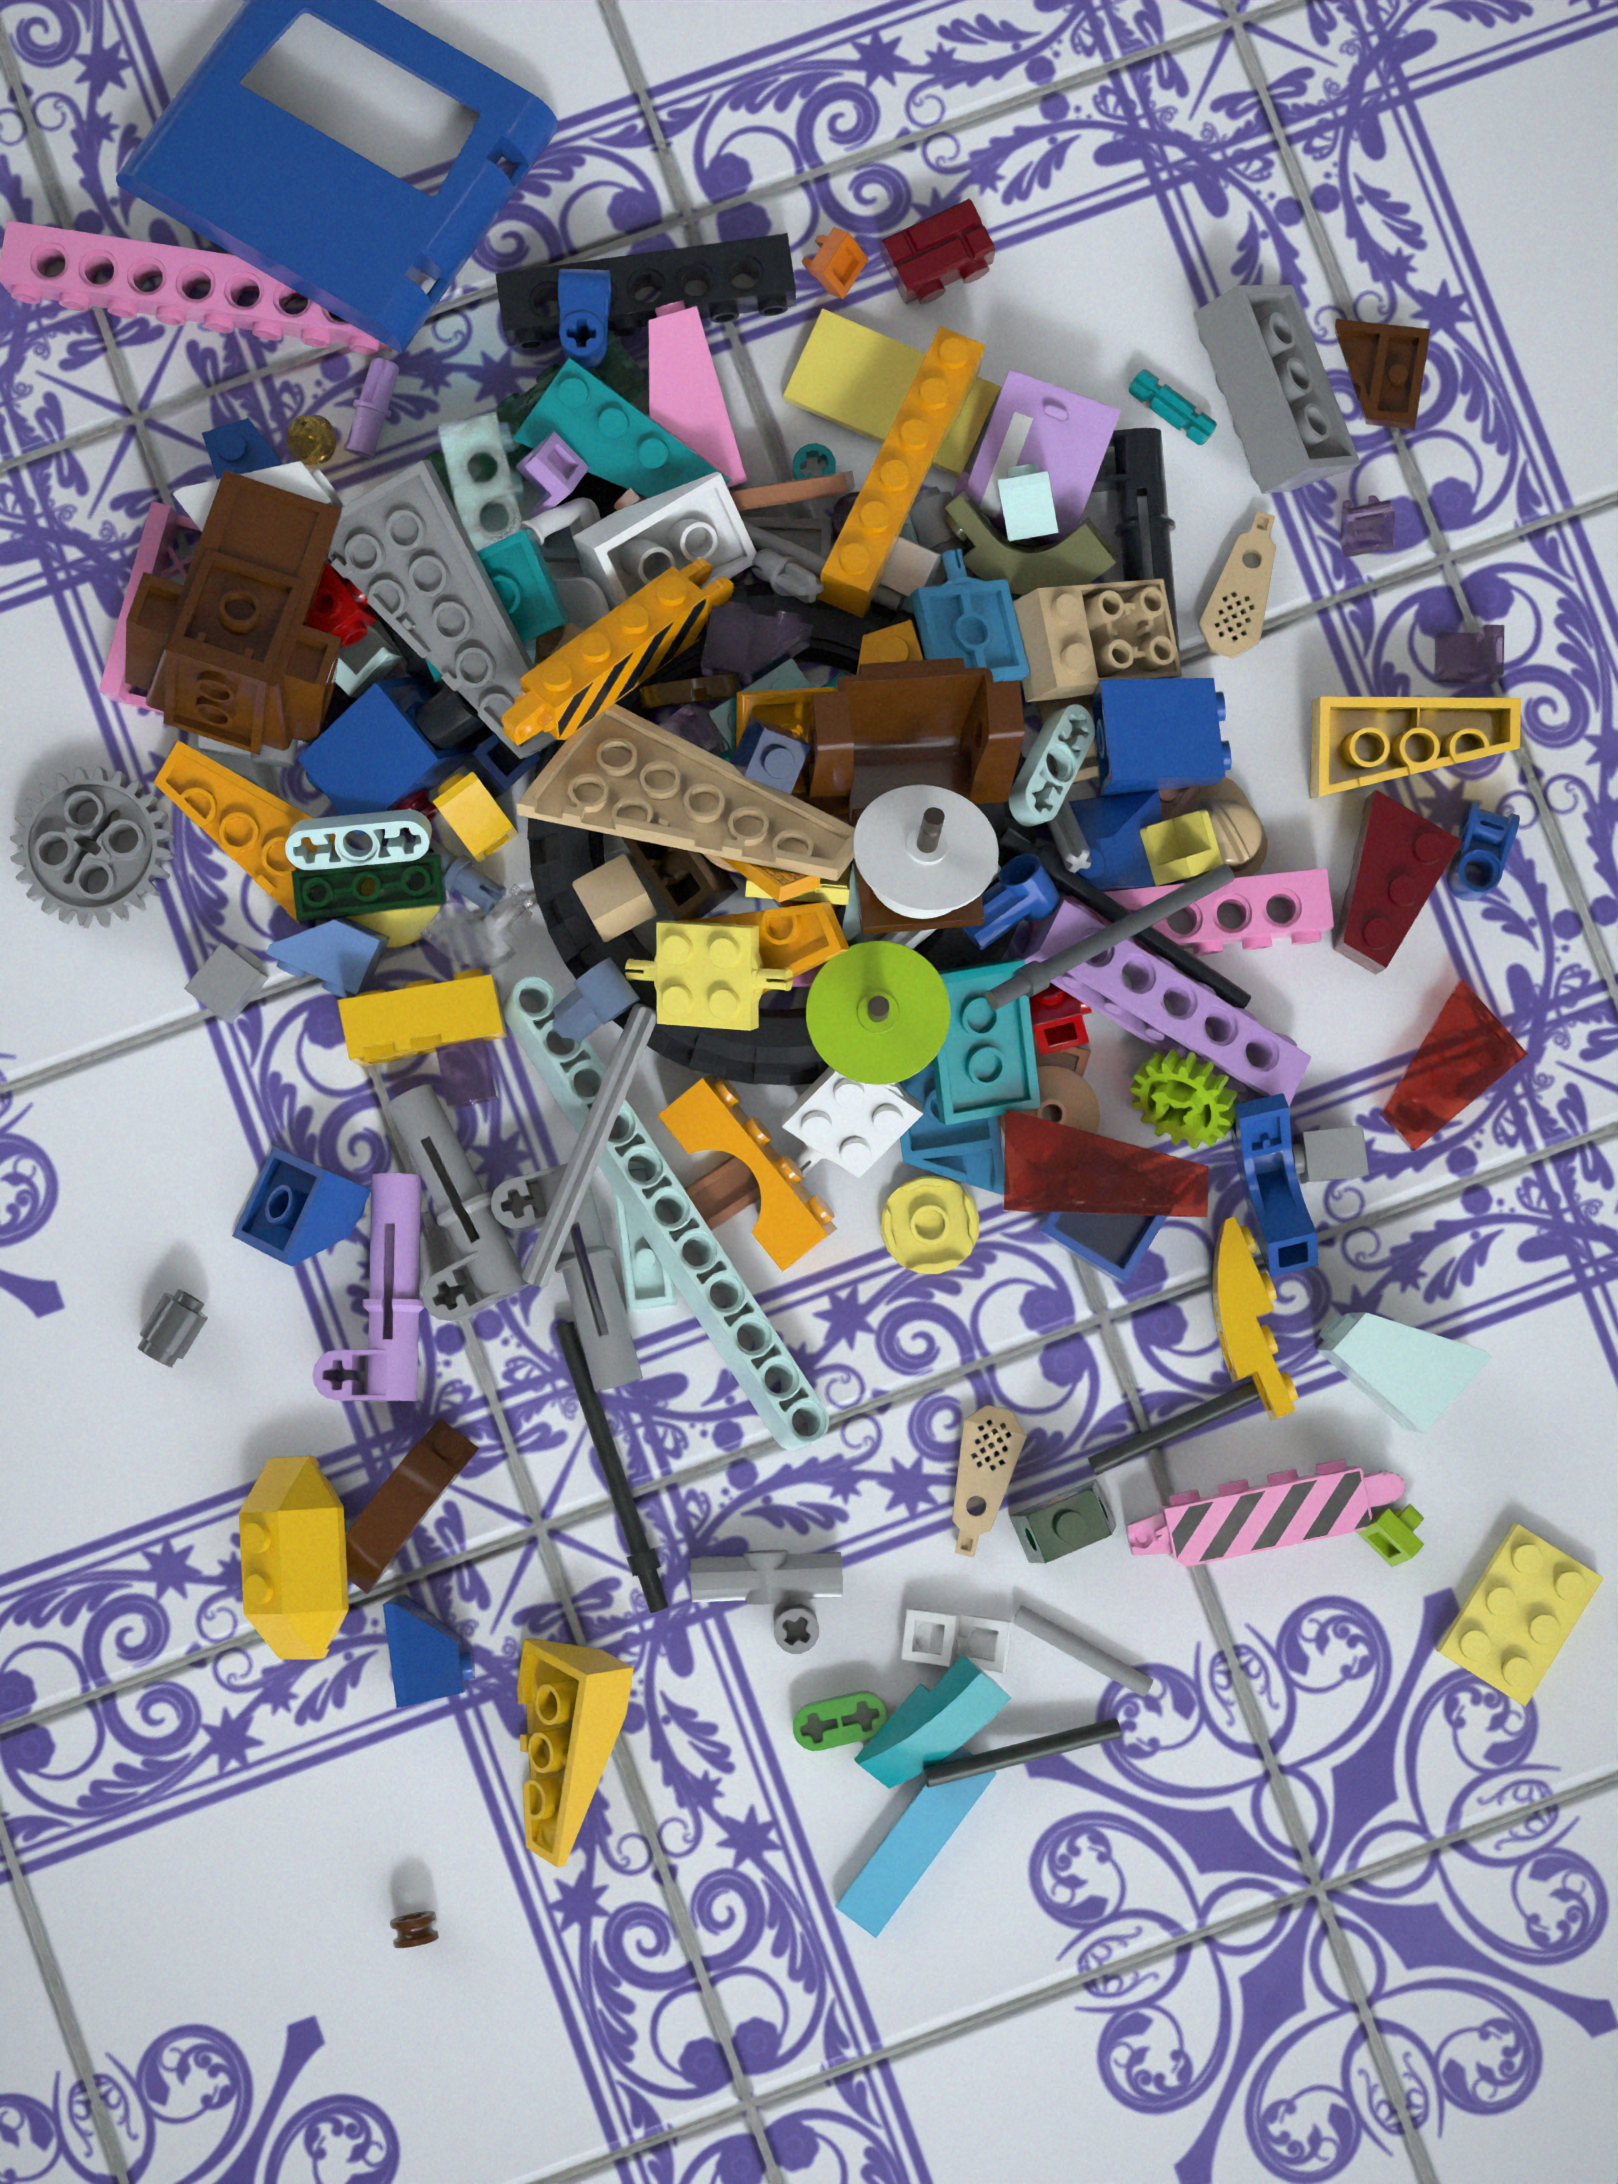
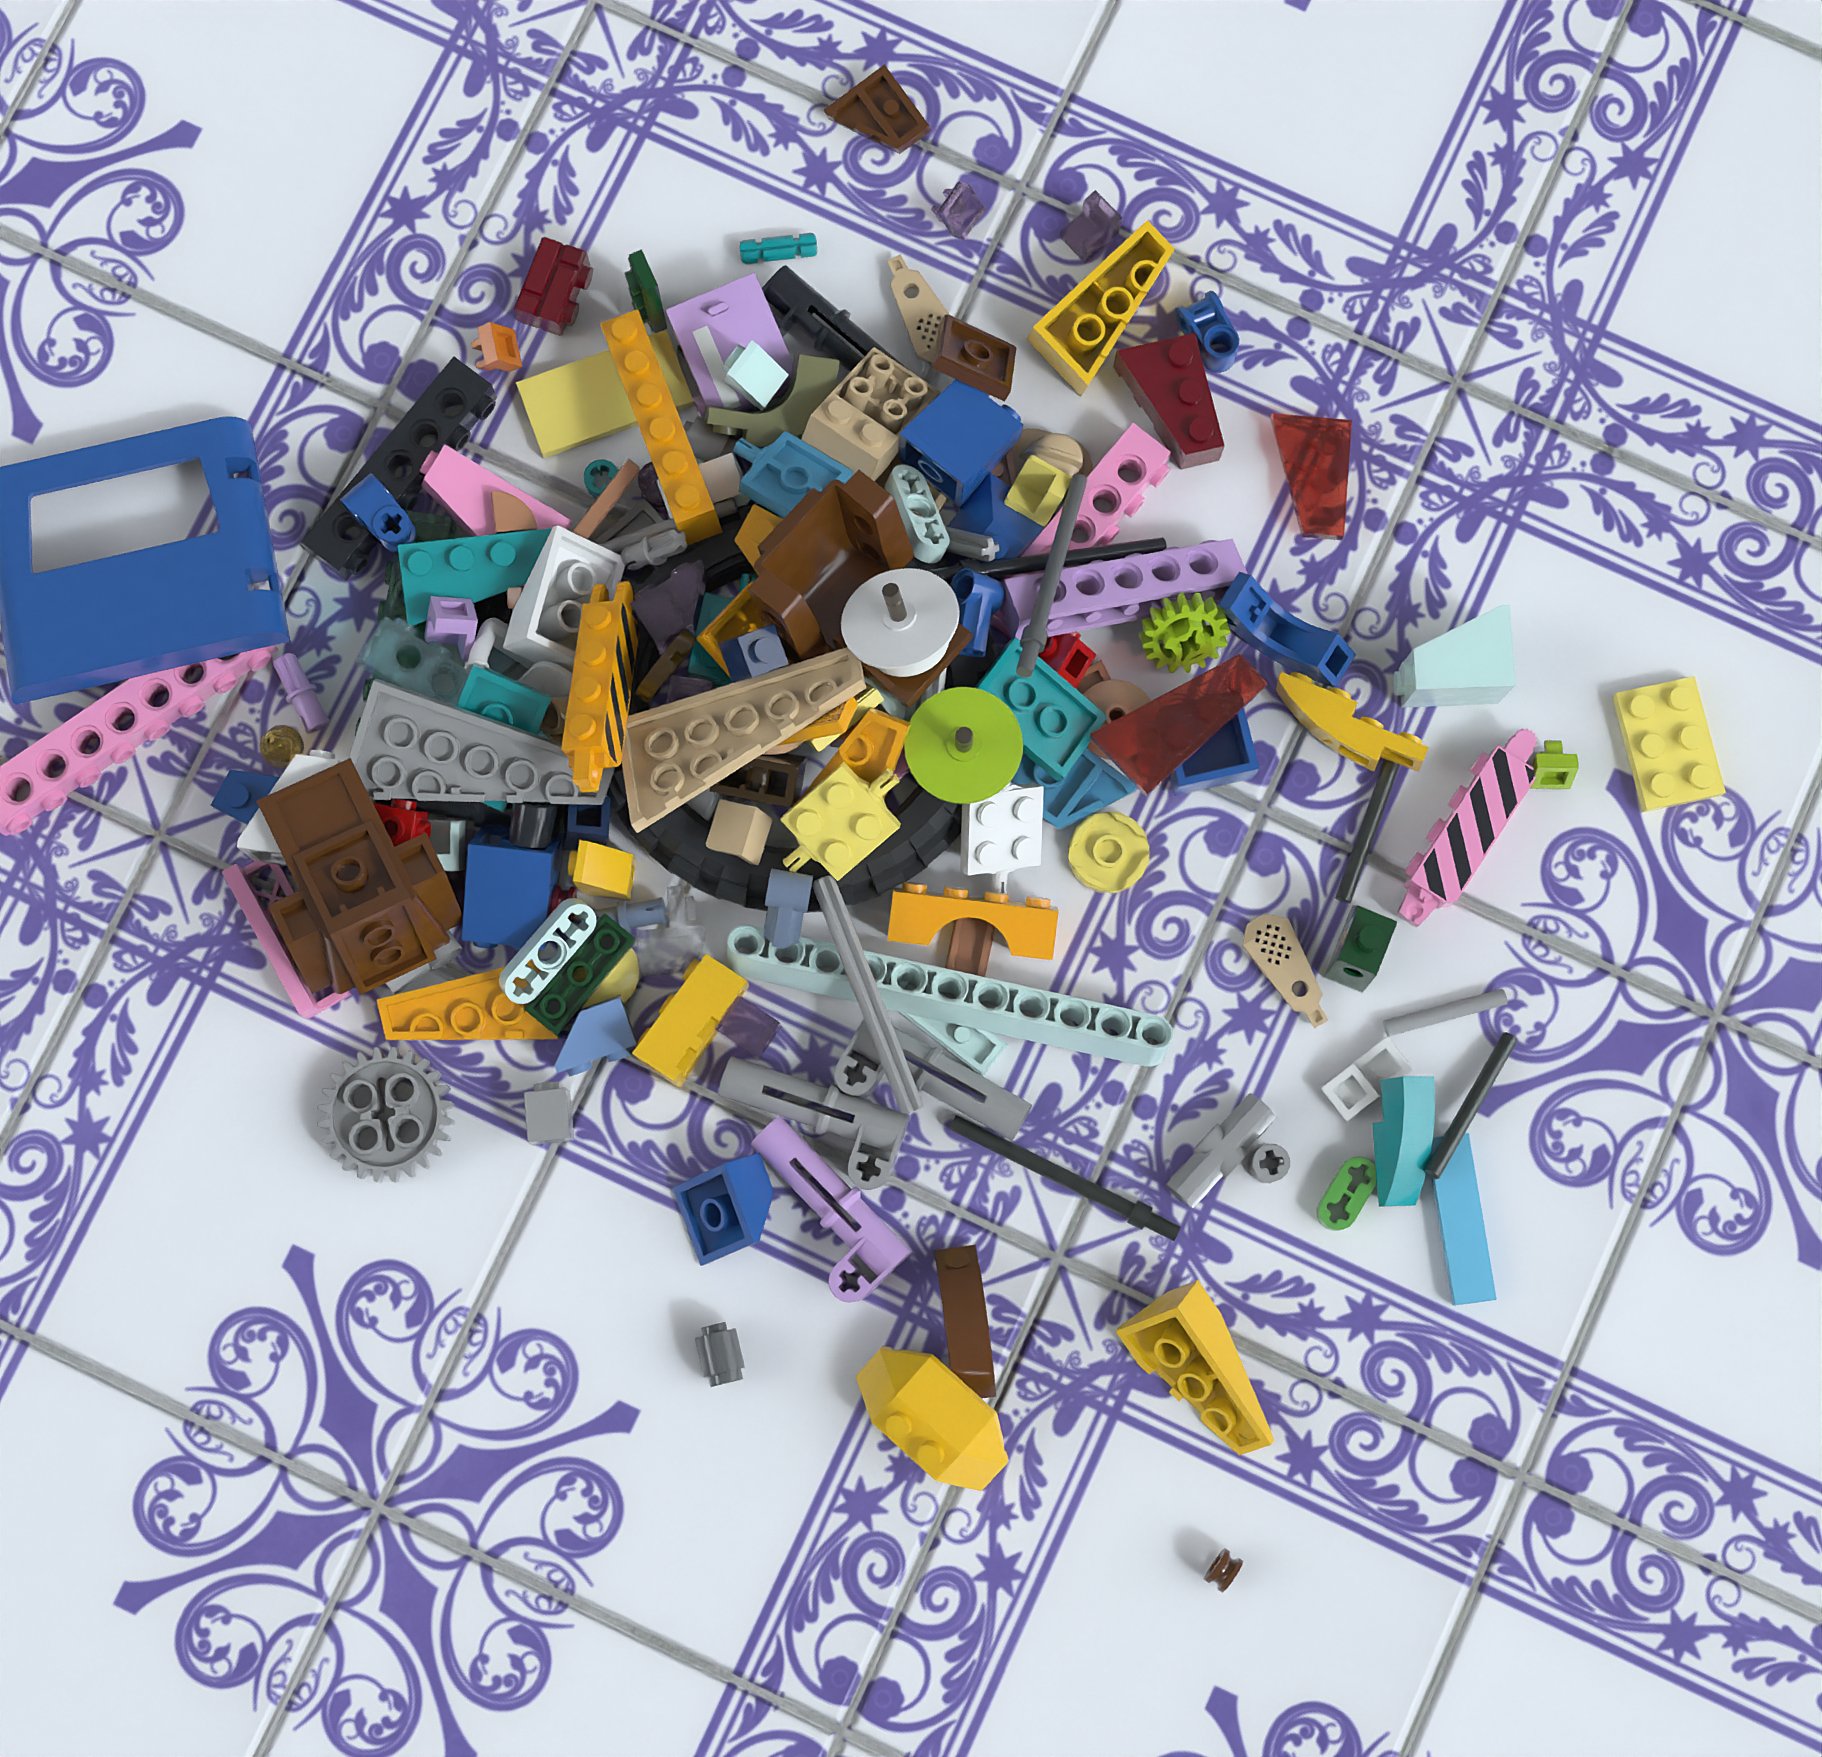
camera: 45 degrees left, 5 degrees down
blue slope [383,1594,475,1708] -> none
light grey slope [1193,285,1361,494] -> none
light grey brick [1292,1125,1369,1184] -> none
none -> nougat tile [491,491,538,534]
none -> dark green tile [624,249,668,333]
none -> reddish brown tile [932,314,1017,402]

